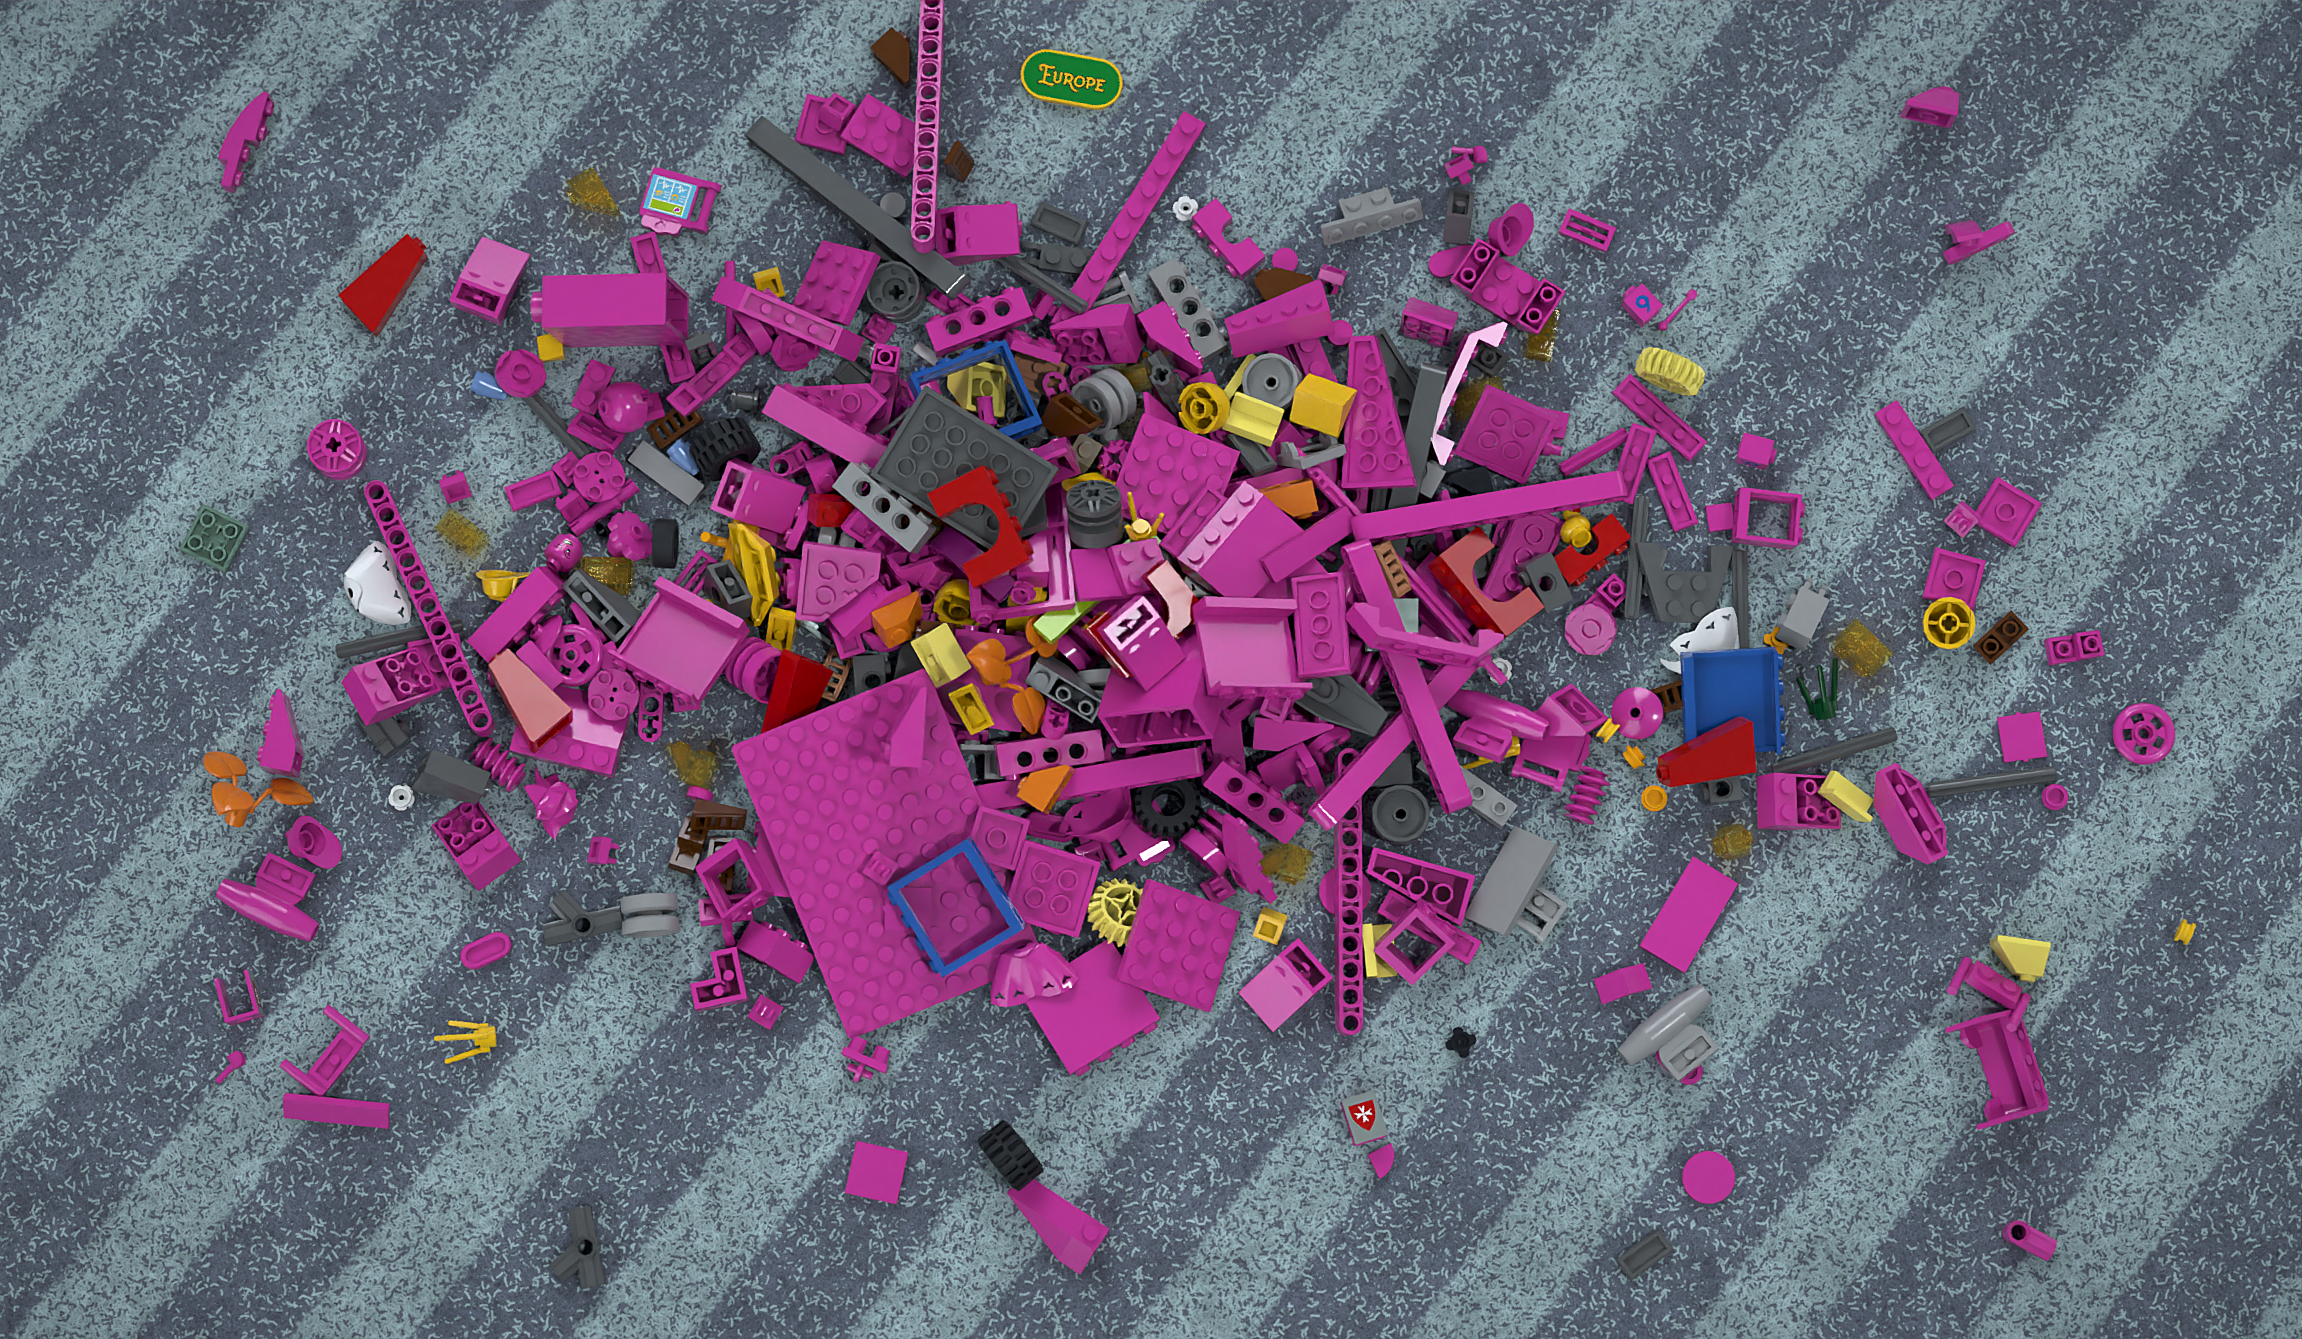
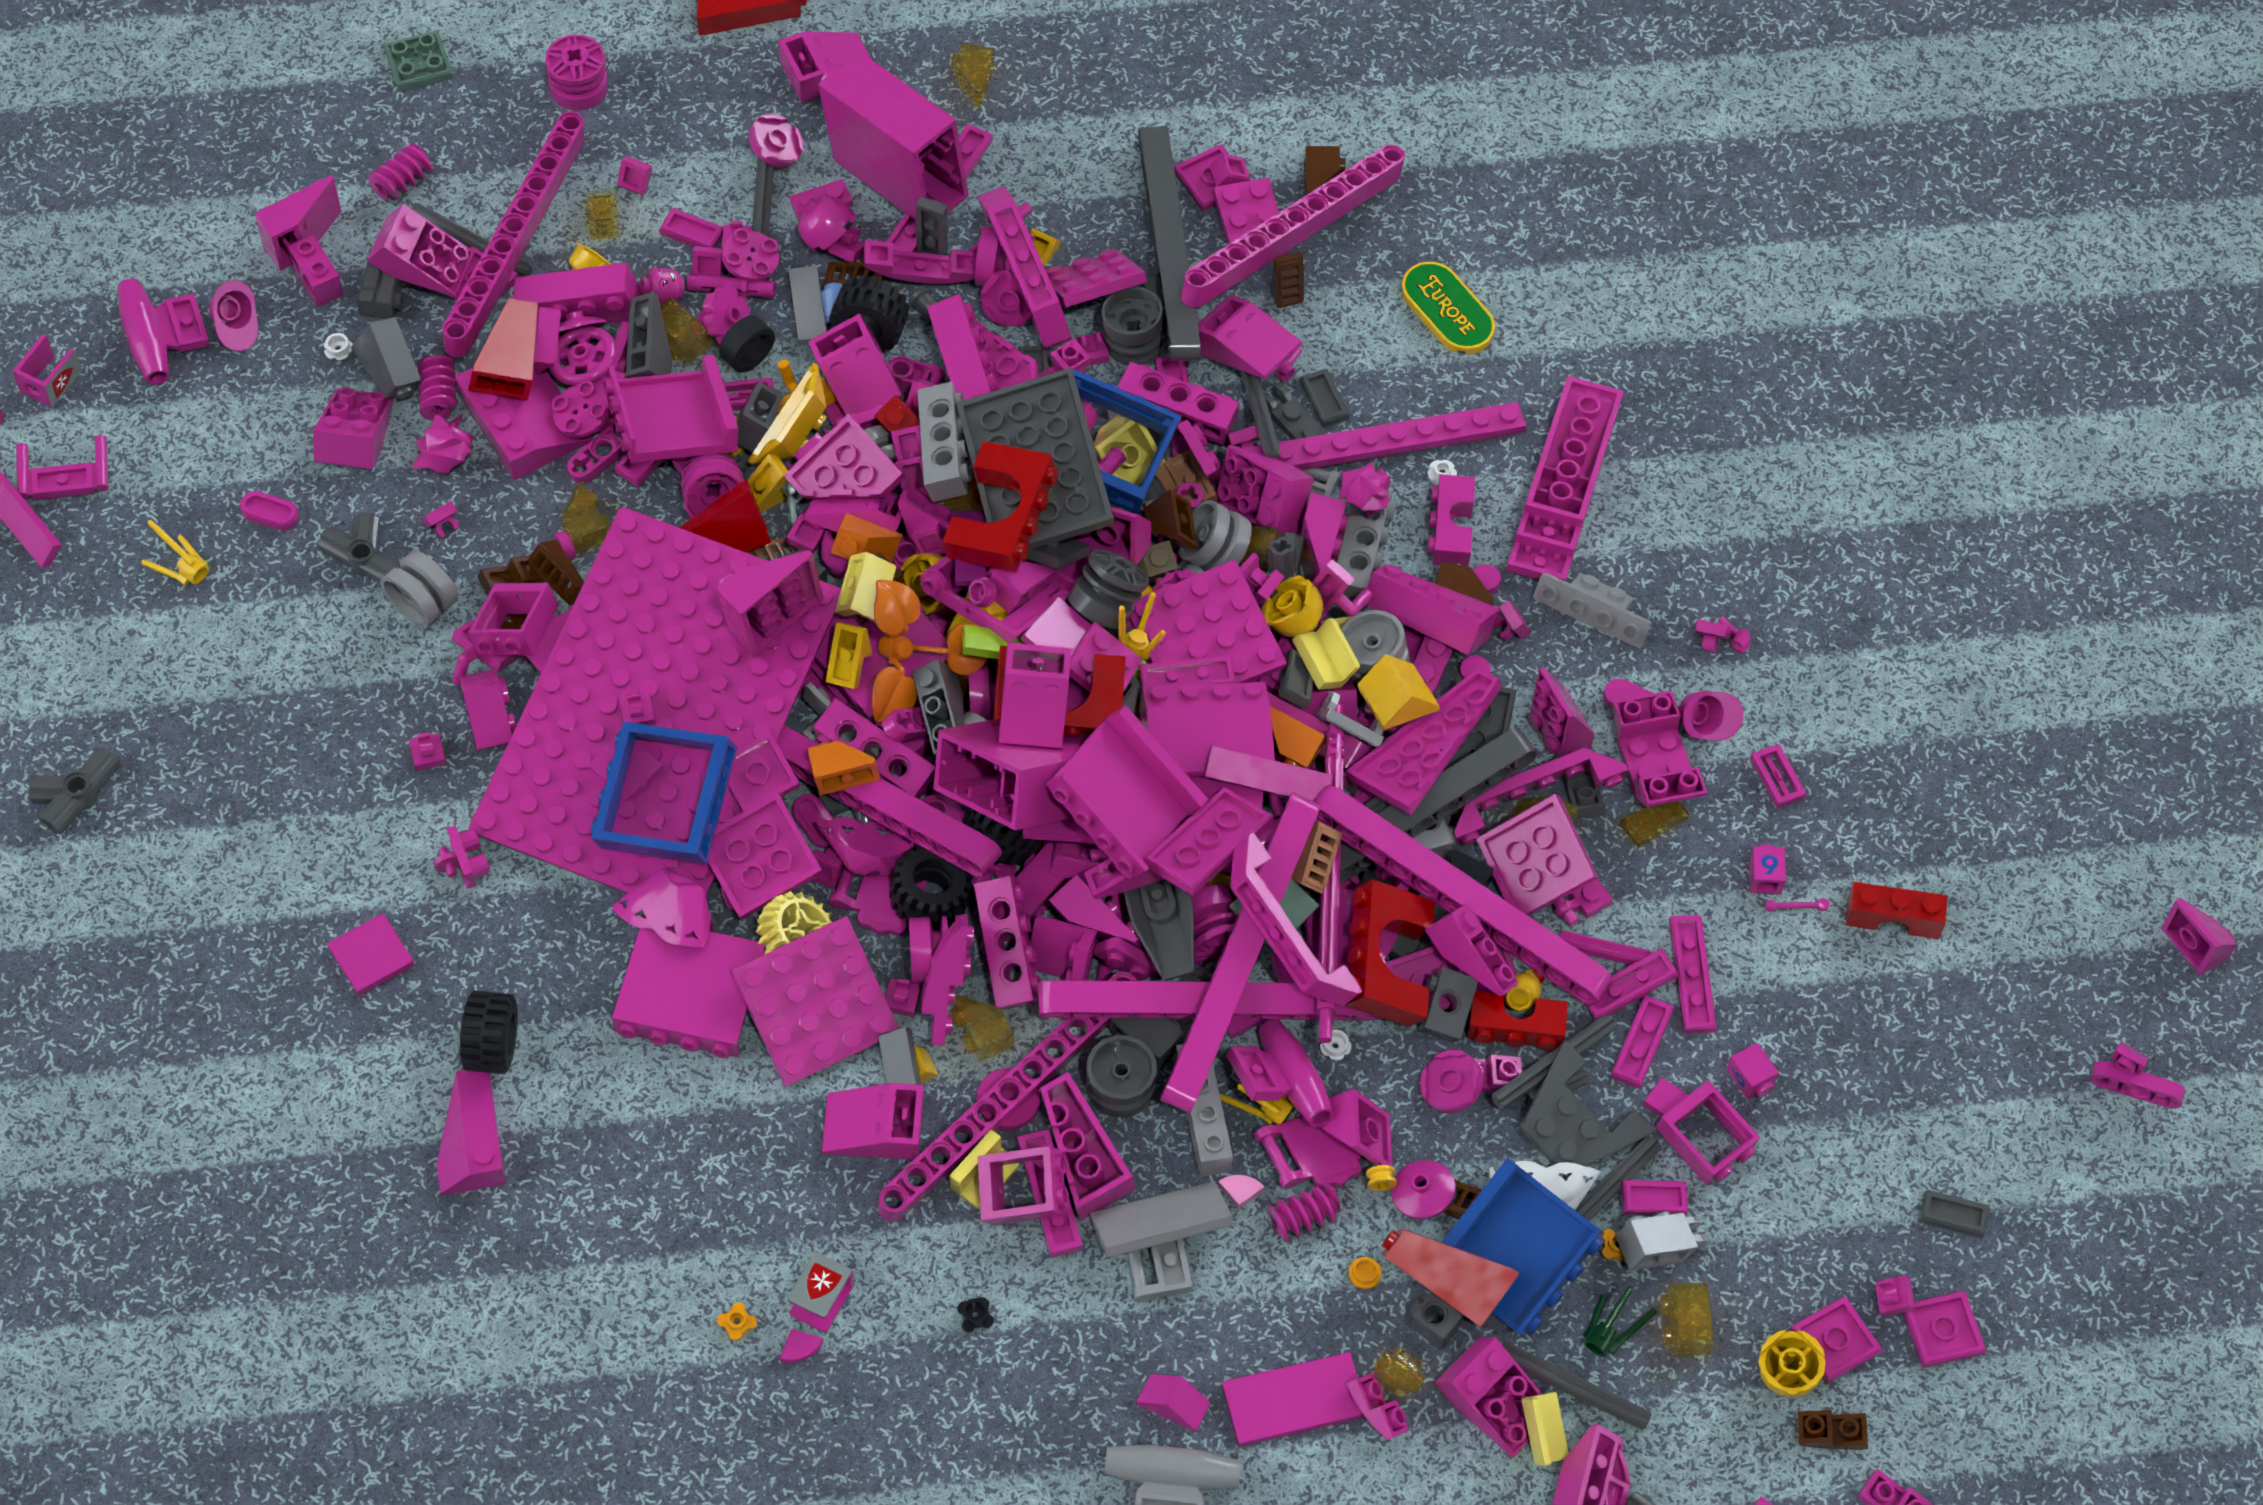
camera: 40 degrees right, 20 degrees down
orange plant [203,751,314,827] -> none
white piece [344,541,411,625] -> none
medium blue cone [470,371,508,401] -> none
yellow slope [537,334,566,362] -> none
dark pink tile [567,410,626,456] -> none
piece [639,167,722,237] -> none
dark pink brick [690,947,749,1012] -> none
dark grey slope [1442,189,1475,245] -> none
light orange plate [1622,745,1646,770] -> none
light yellow gear [1635,347,1705,396] -> none
dark pink plate [1874,400,1954,501] -> none
none -> dark pink brick [287,234,344,307]
none -> dark pink piece [368,143,433,201]
none -> light orange plate [717,1302,757,1341]
none -> tile [878,1027,921,1085]
none -> bright pink tile [1218,1175,1264,1209]
none -> dark pink tile [1246,567,1285,605]
none -> dark pink plate [1312,559,1373,617]
none -> dark pink hair [1339,461,1390,518]
none -> dark pink slope [1346,1373,1409,1440]
none -> dark pink slope [1425,903,1519,997]
none -> dark pink slope [1506,376,1624,581]
none -> dark pink tile [1620,1180,1688,1216]
none -> red arch [1845,882,1948,939]

